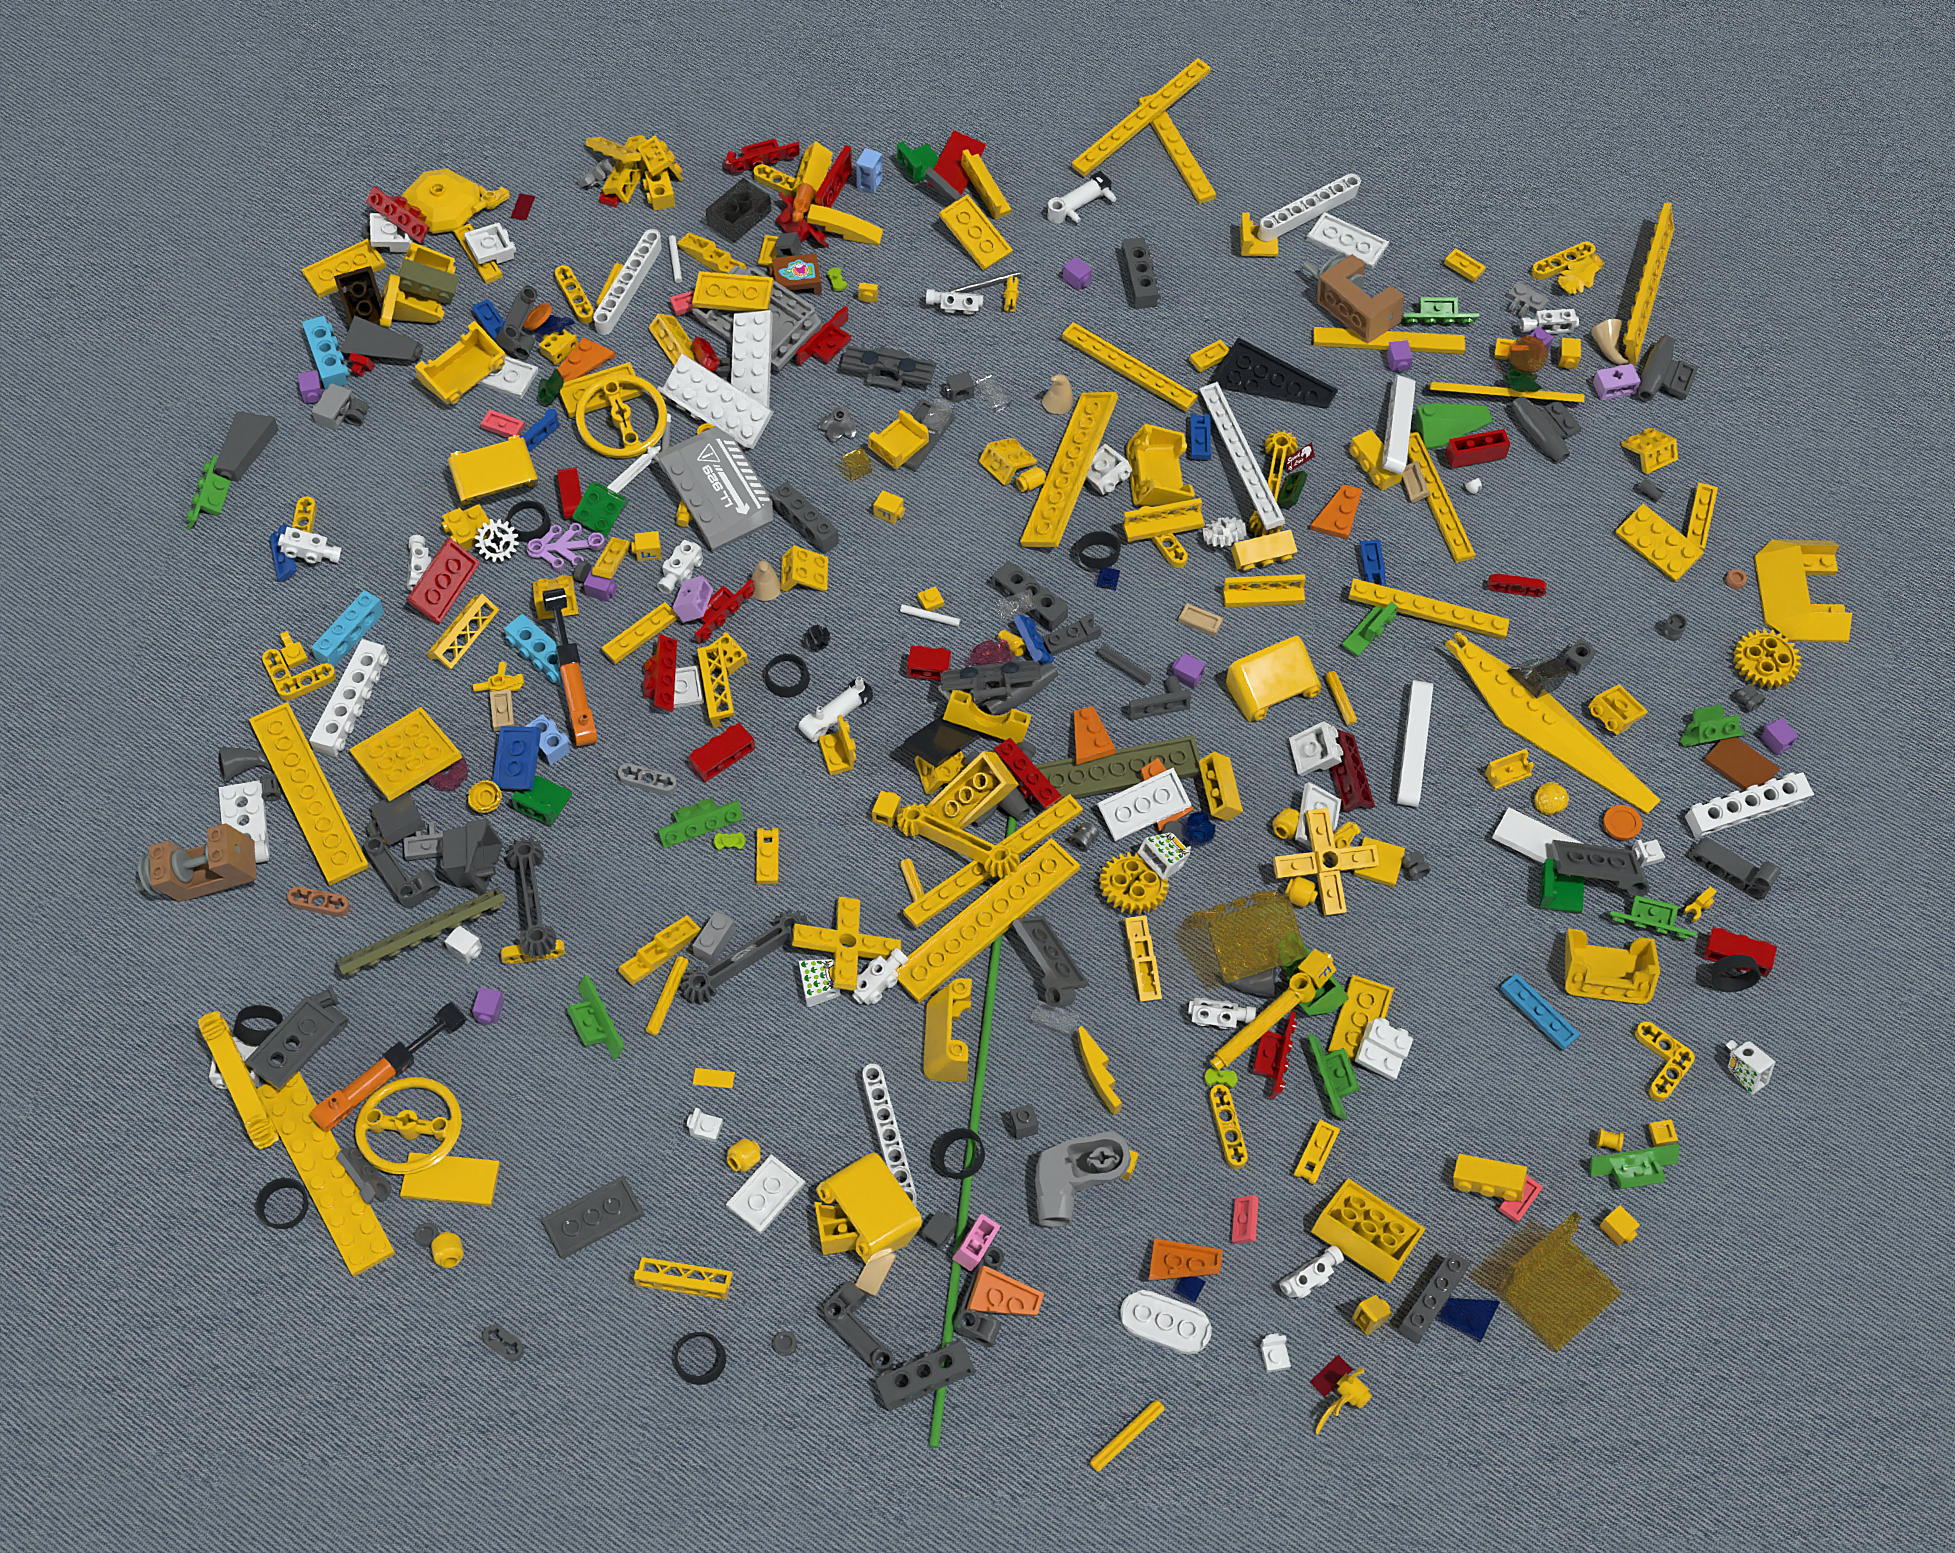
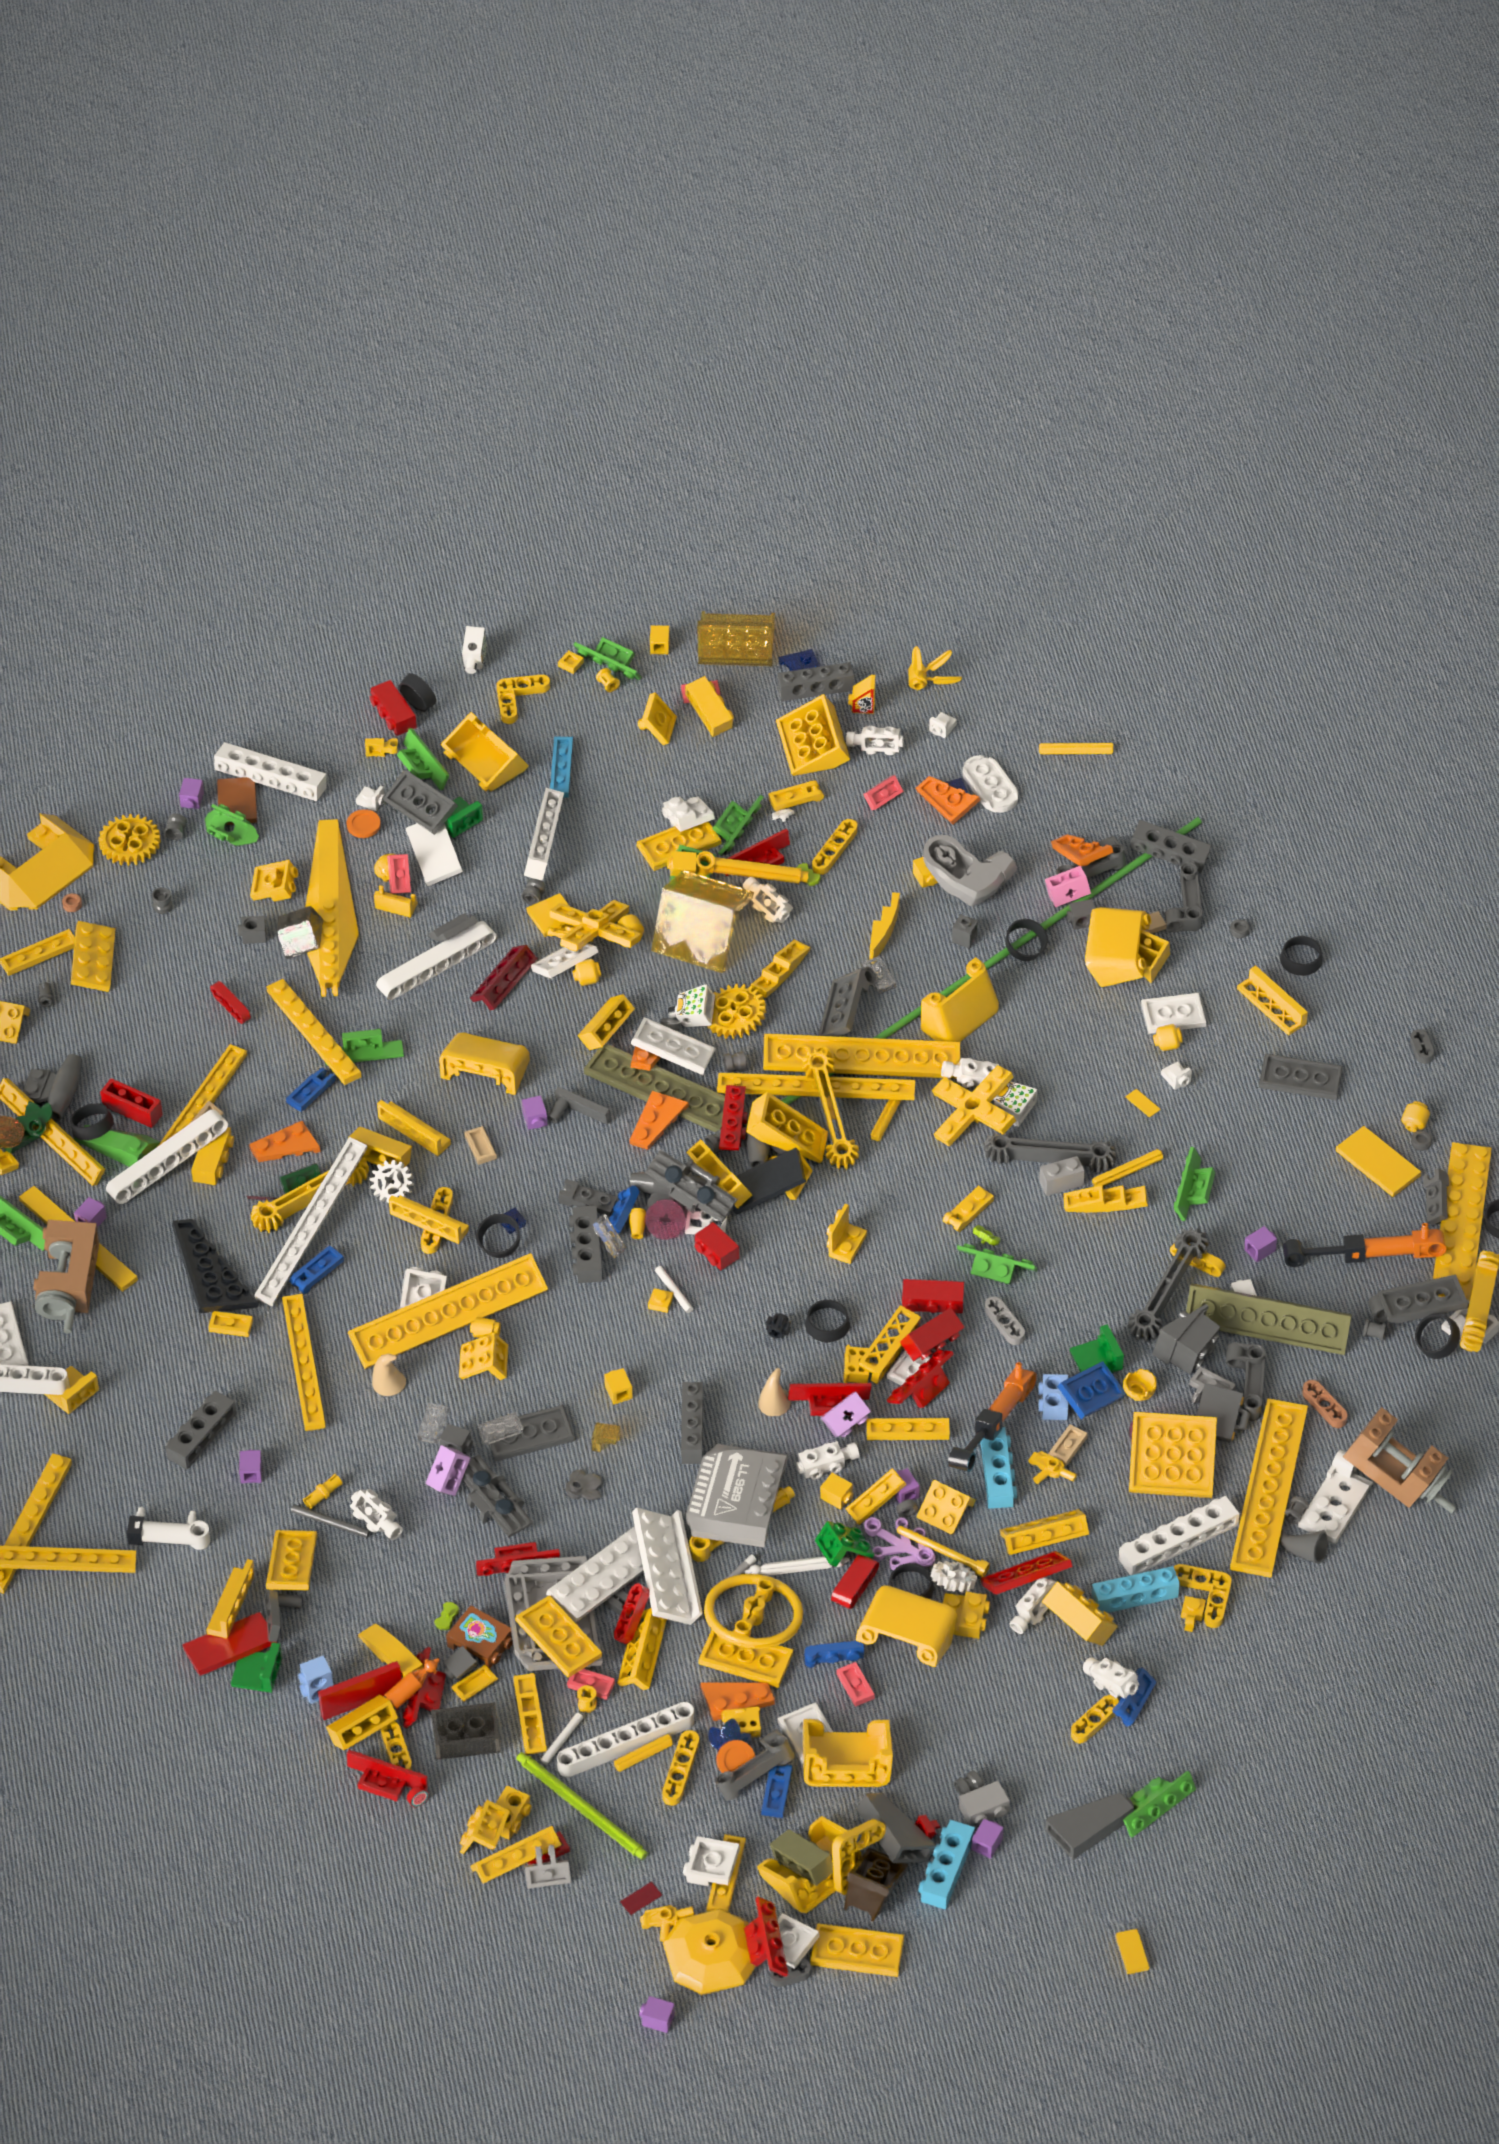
camera: 135 degrees left, 10 degrees down
yellow piece [355,1077,462,1174] -> none
dark green plate [538,369,564,406] -> none
yellow plate [586,137,641,164] -> none
yellow bracket [781,545,828,592] -> none
white piece [798,676,873,742] -> none
yellow plate [858,282,878,303] -> none
white beam [863,1064,917,1207] -> none
yellow panel [868,409,929,469] -> none
yellow brick [872,790,901,827] -> none
dark grey axle [1098,645,1152,685] -> none
yellow windscreen [1126,423,1195,506] -> none
clear blue hair [1184,811,1215,846] -> none
white plate [1289,721,1343,777] -> none
dark red sticker [1310,1355,1353,1398] -> none
yellow axle [1325,671,1357,725] -> none
white hinge [1464,477,1482,494] -> none
dark grey beam [1690,838,1781,900] -> none
none -> black tyre [70,1103,114,1140]
none -> coral plate [387,854,411,894]
none -> lavender brick [425,1445,470,1496]
none -> dark grey slope [428,913,478,942]
none -> lime piece [516,1752,648,1860]
none -> white brick [524,788,564,880]
none -> yellow bush [577,1685,597,1713]
none -> yellow tile [638,692,677,745]
none -> medium lavender brick [639,1996,675,2033]
none -> white plant [772,809,795,822]
none -> yellow piece [897,1526,990,1577]
none -> red brick [900,1308,965,1362]
none -> yellow brick [1042,1582,1118,1646]
none -> yellow tile [1116,1929,1149,1975]

